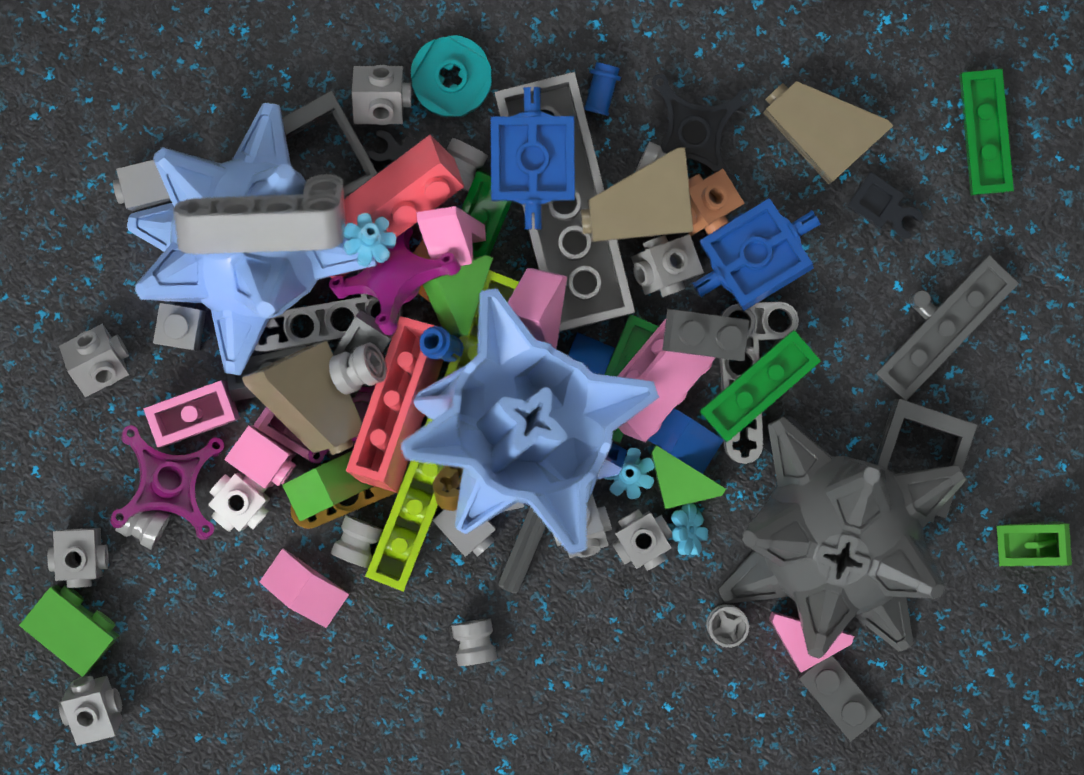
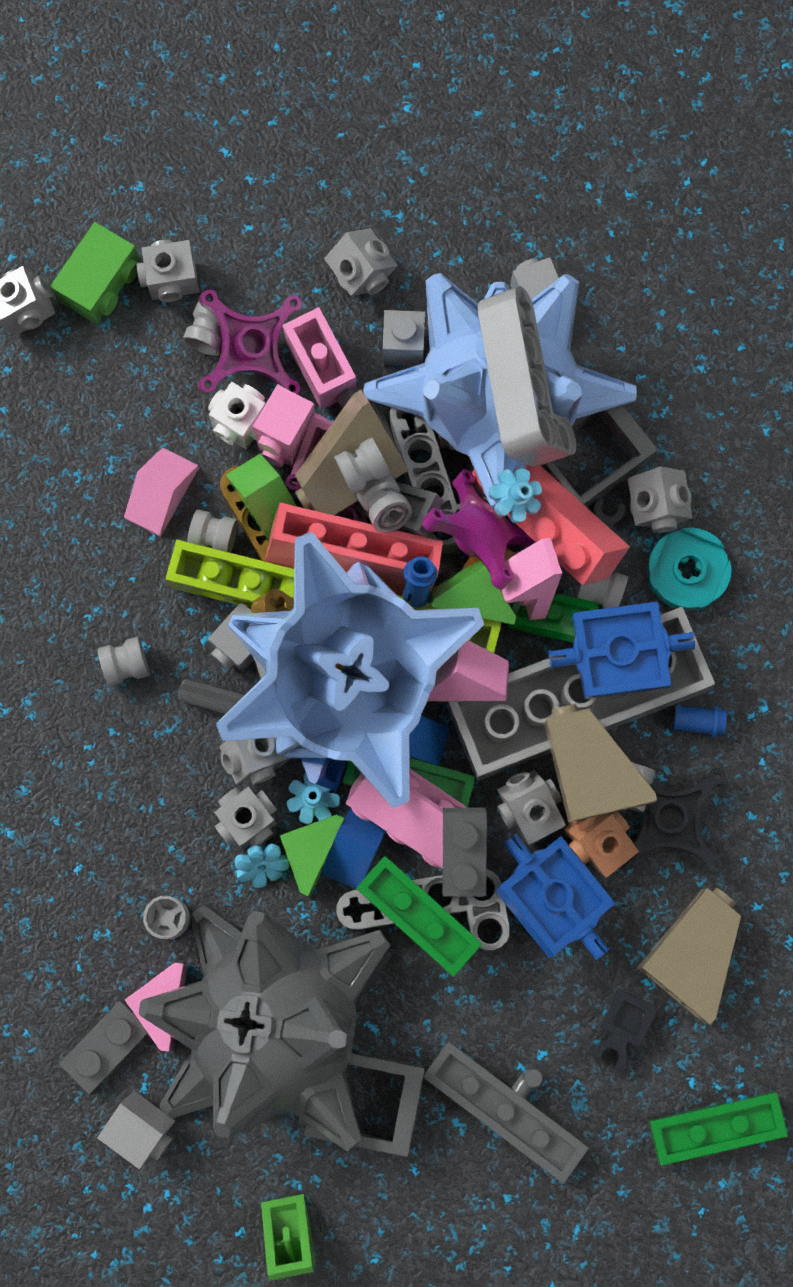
camera: 85 degrees right, 10 degrees down
none -> light grey brick [97,1091,175,1169]
none -> light grey wheel [334,437,391,494]

